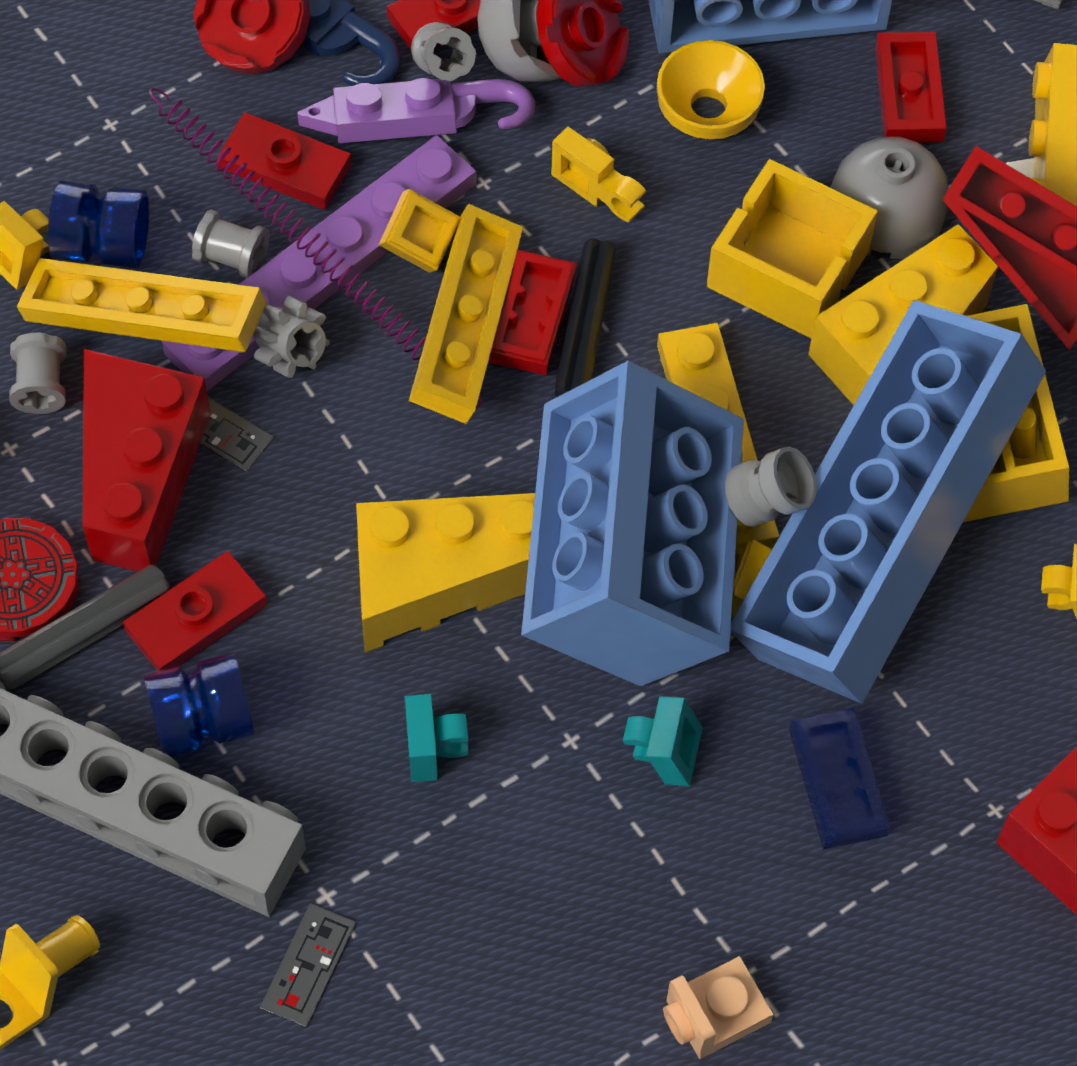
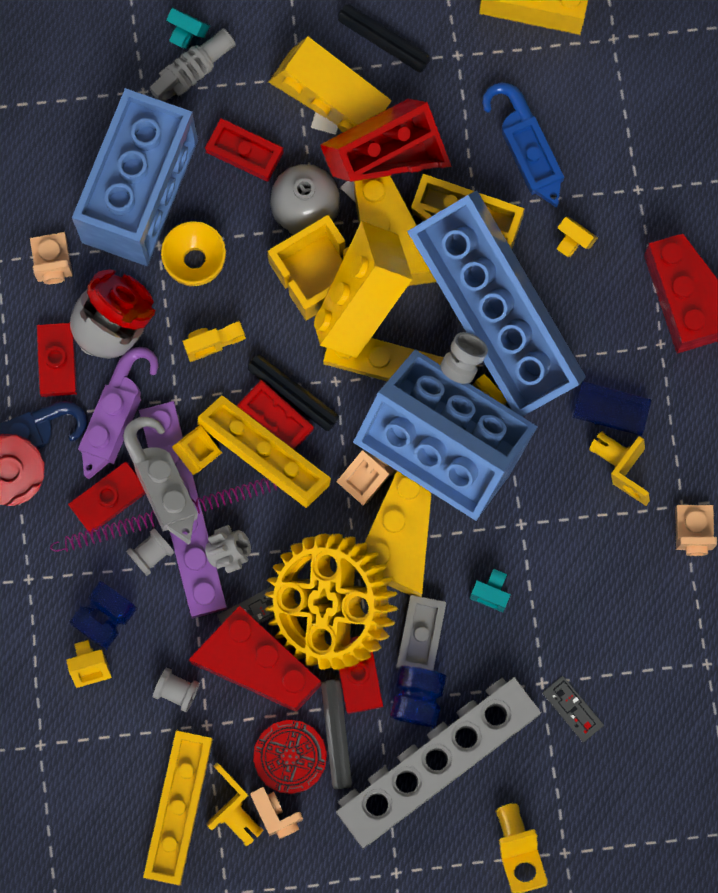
camera: 60 degrees left, 15 degrees up
yellow plate [17,258,267,352] -> none
light grey bush [411,22,476,81] -> none
teal tile [623,696,703,786] -> none
none -> light grey plate [123,417,198,544]
none -> yellow gear [264,533,398,670]
none -> yellow wedge [314,221,412,358]
none -> light nougat bracket [336,449,397,505]
none -> light grey plate [397,595,446,675]
none -> yellow bracket [589,431,650,506]

